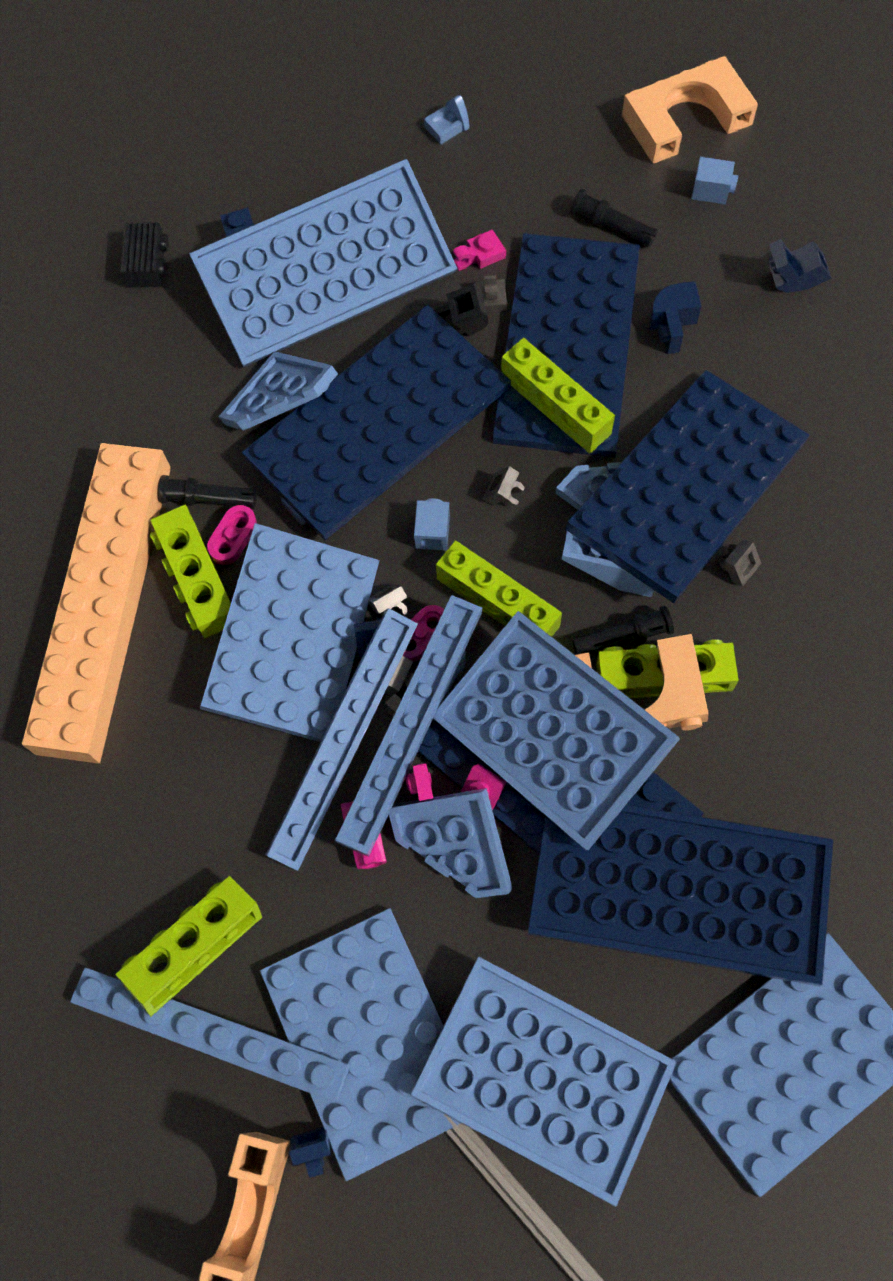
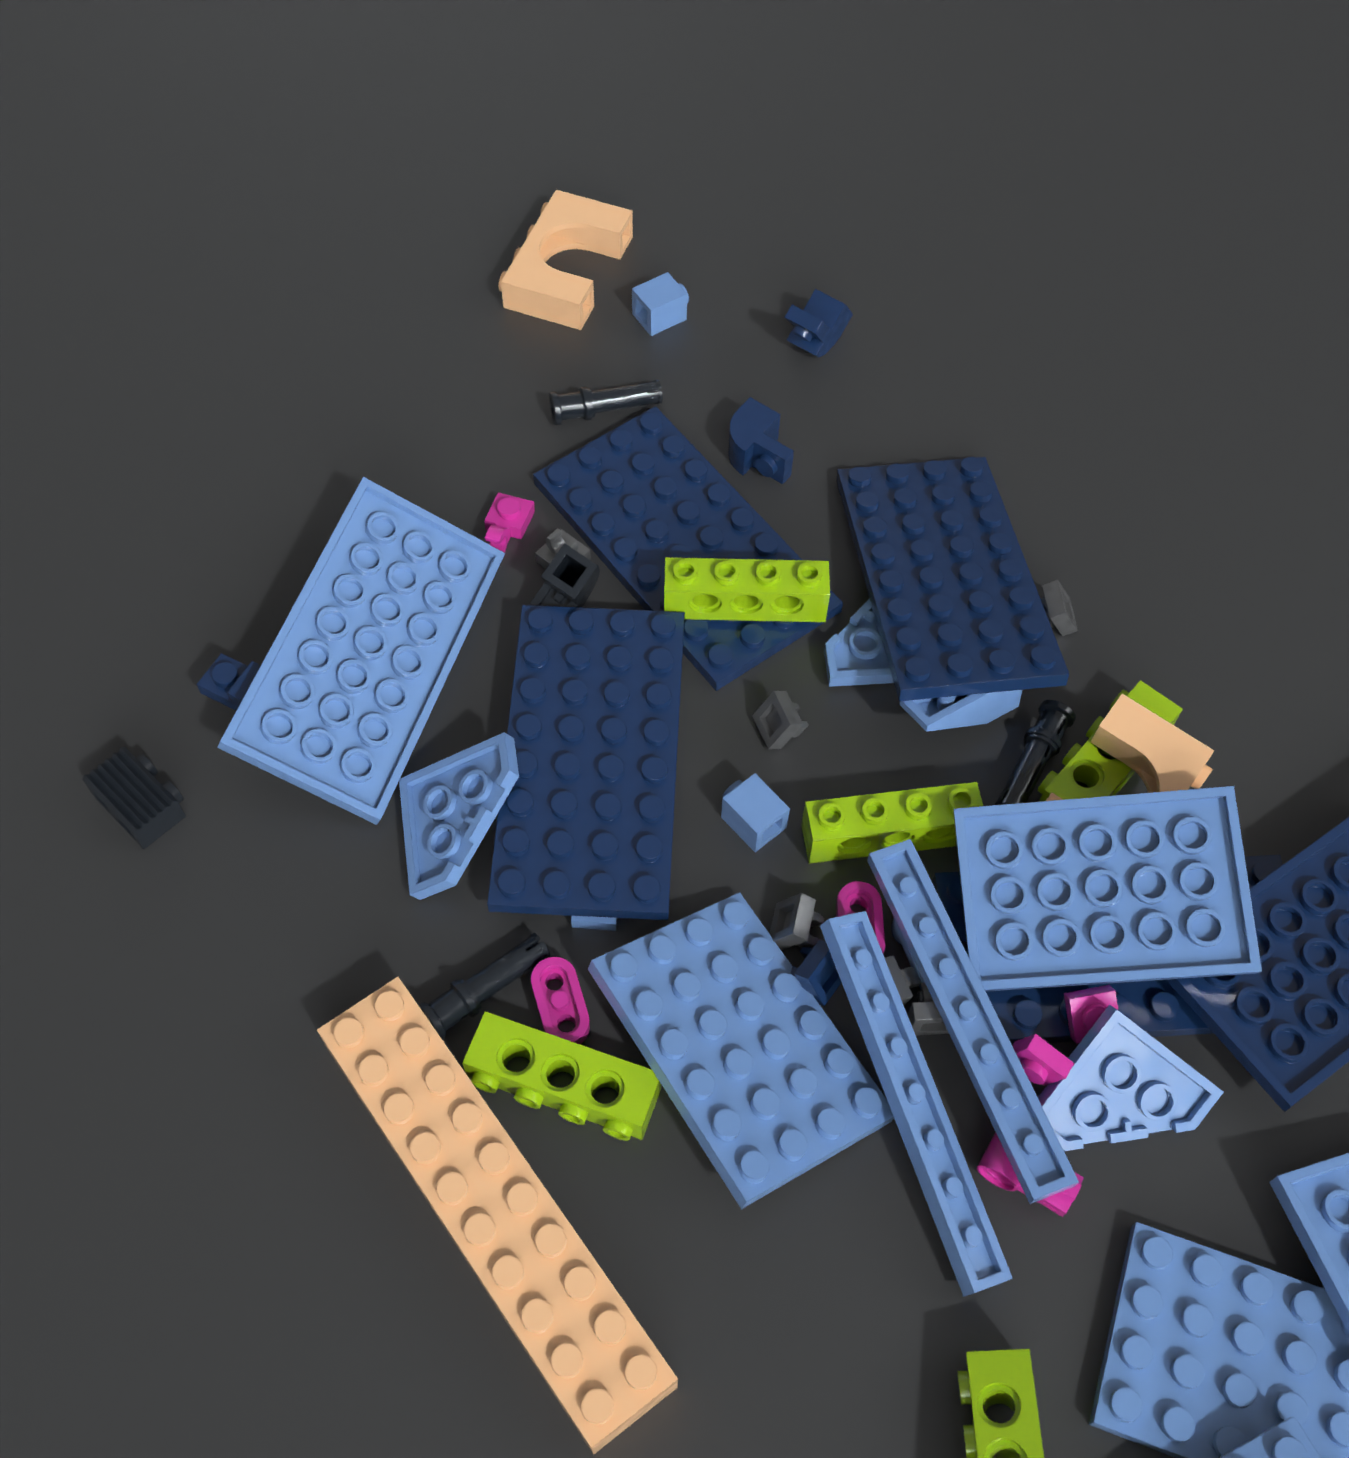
camera: 50 degrees left, 10 degrees down
medium blue tile [424,95,469,144] -> none

